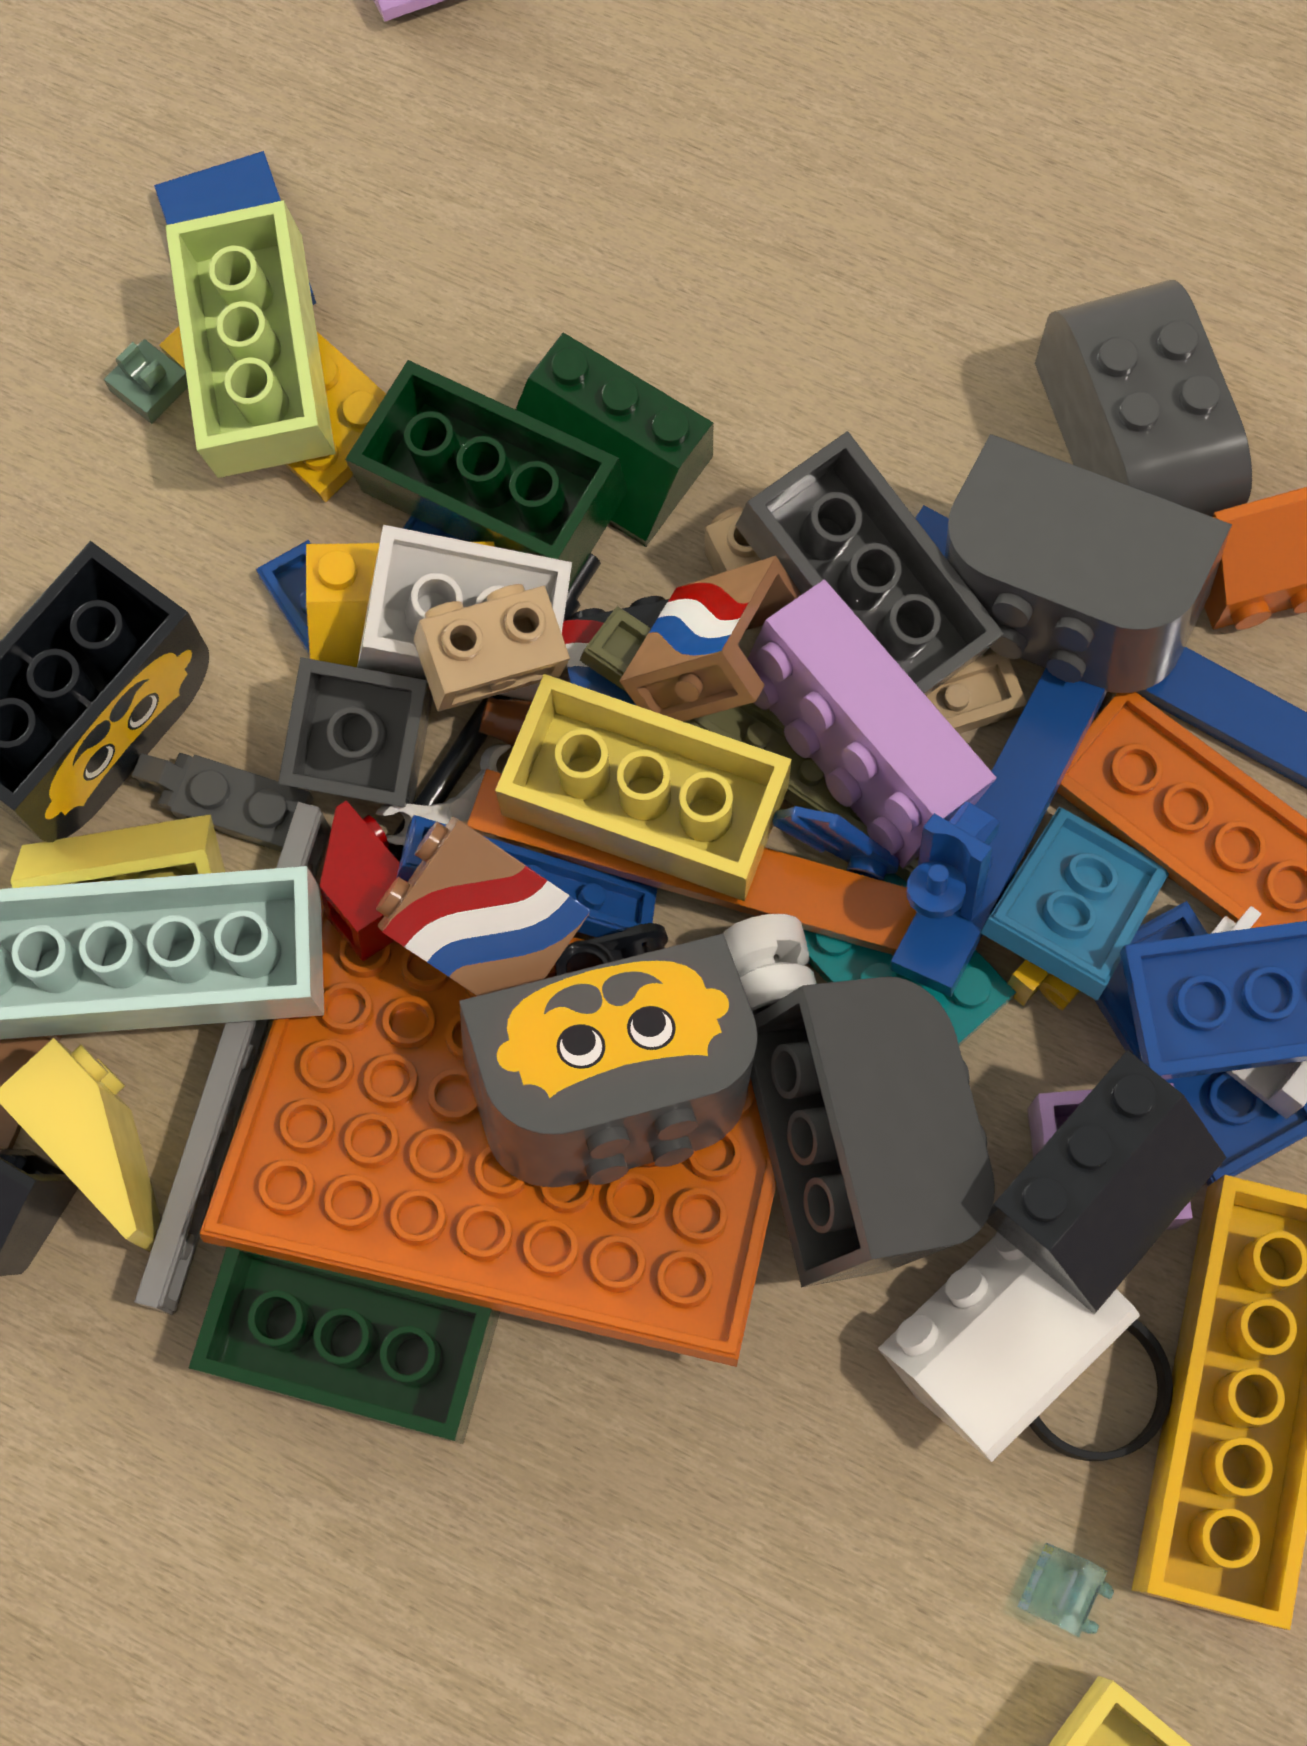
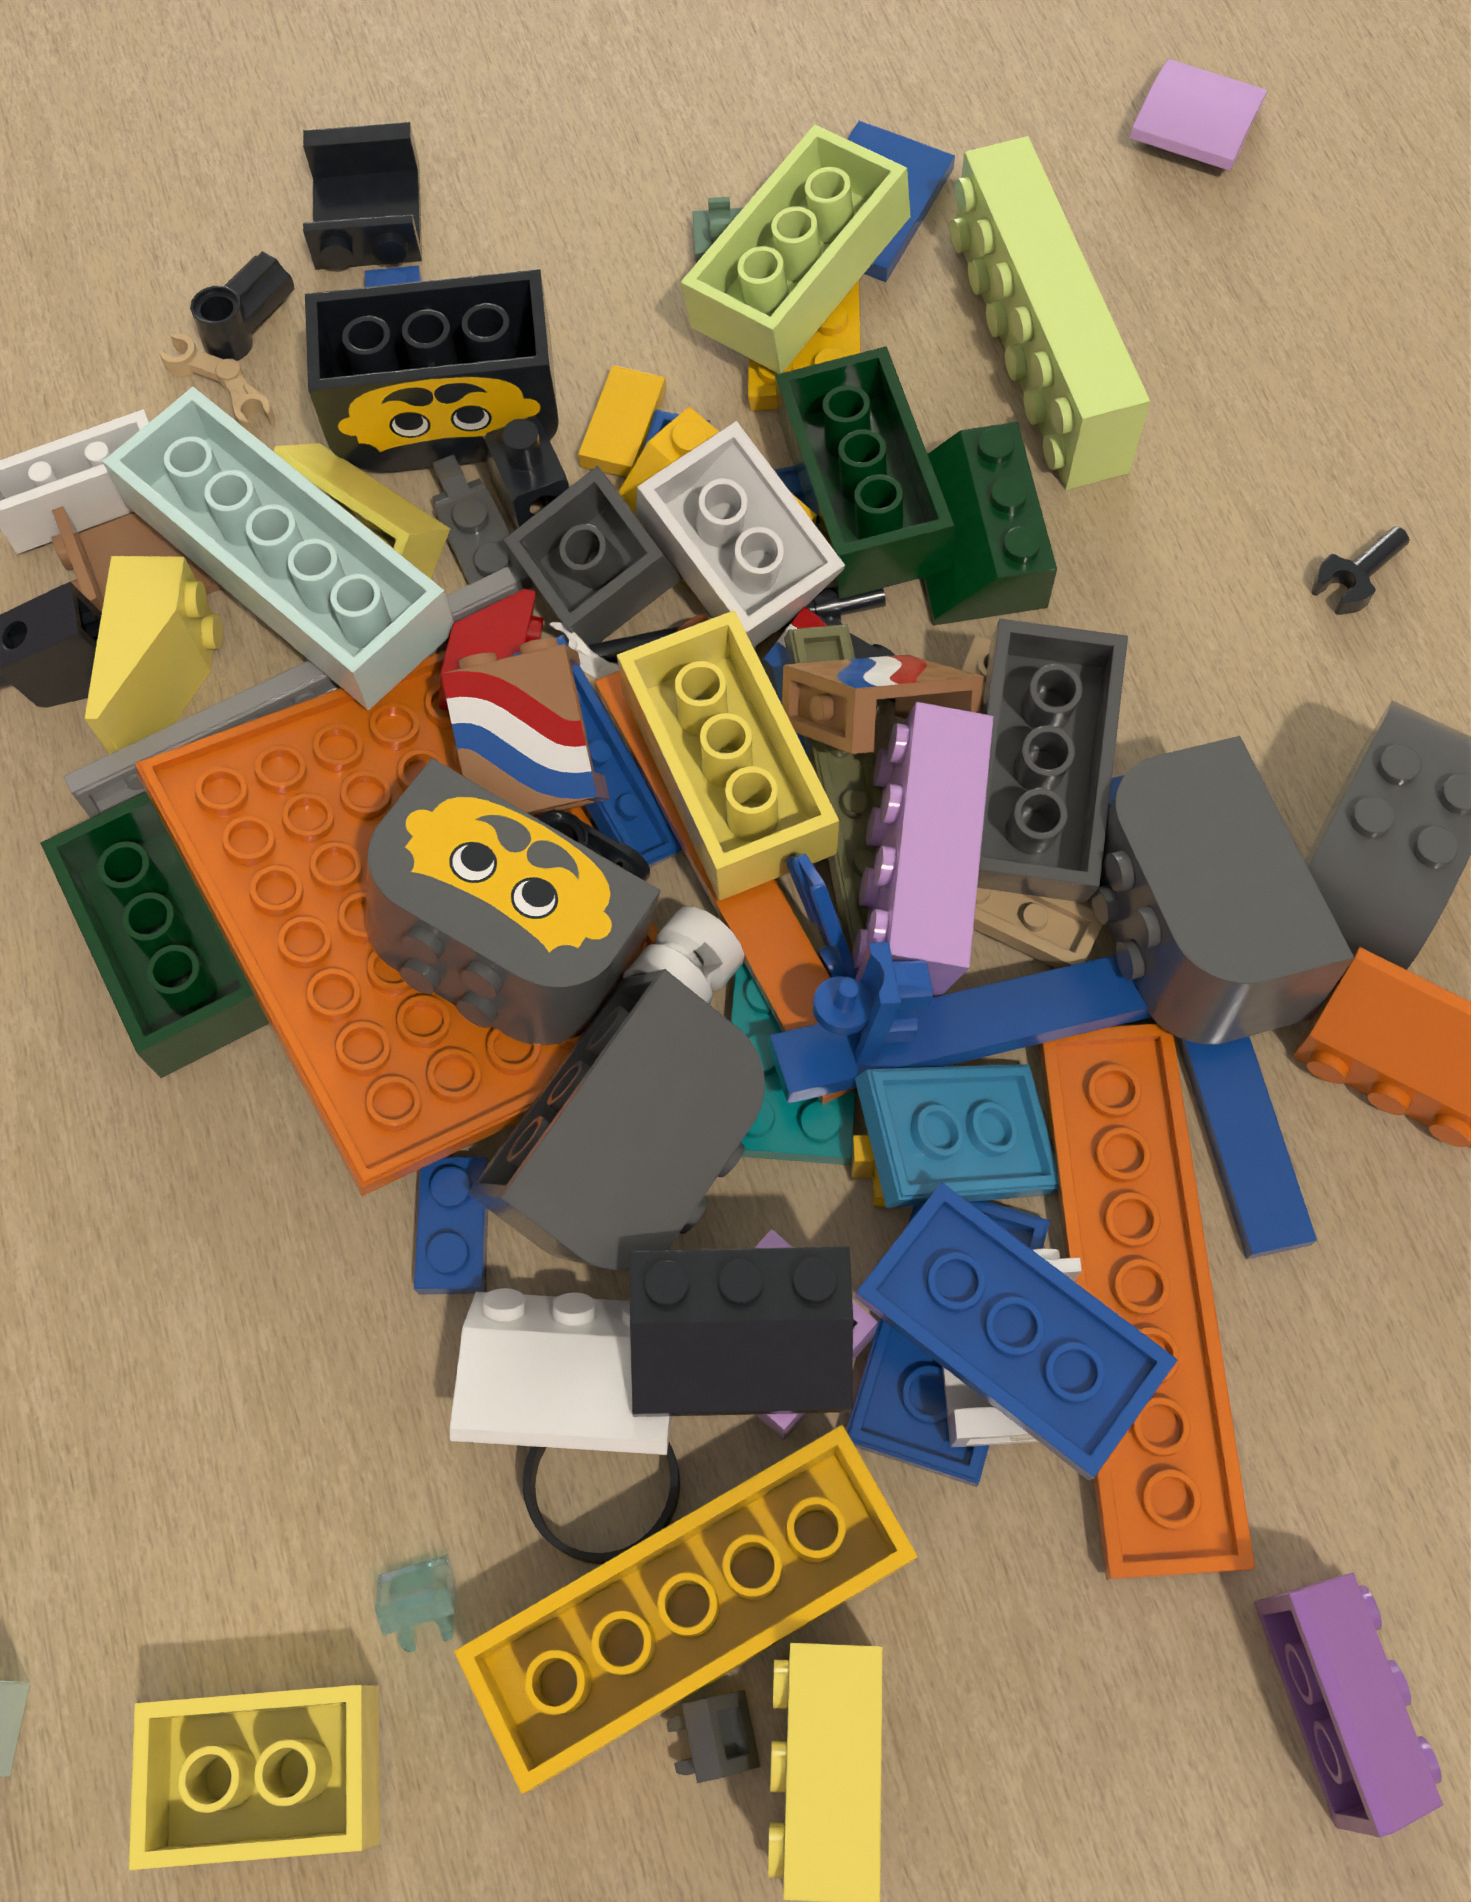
camera: 45 degrees right, 5 degrees down
tan brick [413,584,570,712] -> none
none -> blue plate [414,1157,490,1294]
none -> black torso [483,417,570,531]
none -> yellow tile [578,365,667,477]
none -> yellowish green brick [950,136,1150,490]
none -> black bar [1312,526,1410,615]

